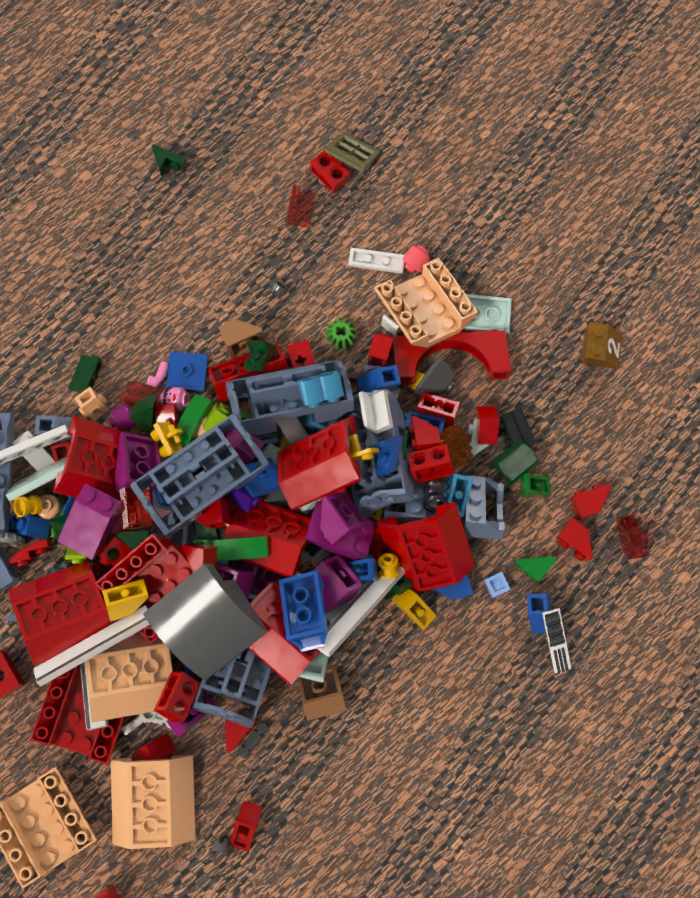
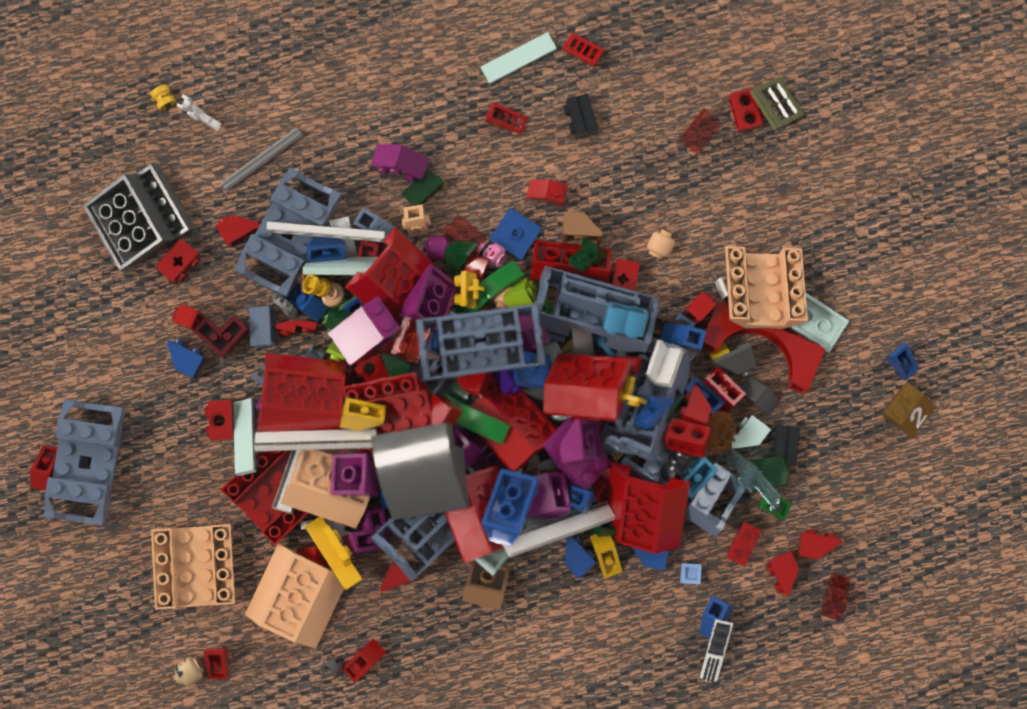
camera: 30 degrees right, 5 degrees up
bright pink arm [147,361,169,387] -> none
dark green slope [152,144,188,177] -> none
red brick [154,672,201,722] -> none
dark grey axle [237,721,269,758] -> none
dark grey hinge [271,281,287,297] -> none
bright green gear [326,318,357,350] -> none
white tile [348,247,404,274] -> none
yellow brick [378,553,400,579] -> none
coral head [403,244,430,273] -> none
red slope [476,406,499,445] -> none
green slope [514,556,556,583] -> none
none -> light aqua tile [233,398,256,476]
none -> yellow bracket [305,517,362,590]
none -> blue slope [306,237,346,263]
none -> magenta slope [330,454,378,497]
none -> magenta brick [371,144,429,182]
none -> light aqua tile [481,32,557,85]
none -> red slope [484,102,528,135]
none -> red slope [526,179,568,207]
none -> red slope [562,33,605,68]
none -> black brick [563,93,598,139]
none -> blue slope [565,534,596,579]
none -> light nougat head [647,230,675,259]
none -> clear light blue plate [718,446,781,512]
none -> red brick [724,522,762,566]
none -> dark grey slope [740,377,780,416]
none -> blue slope [885,343,919,381]

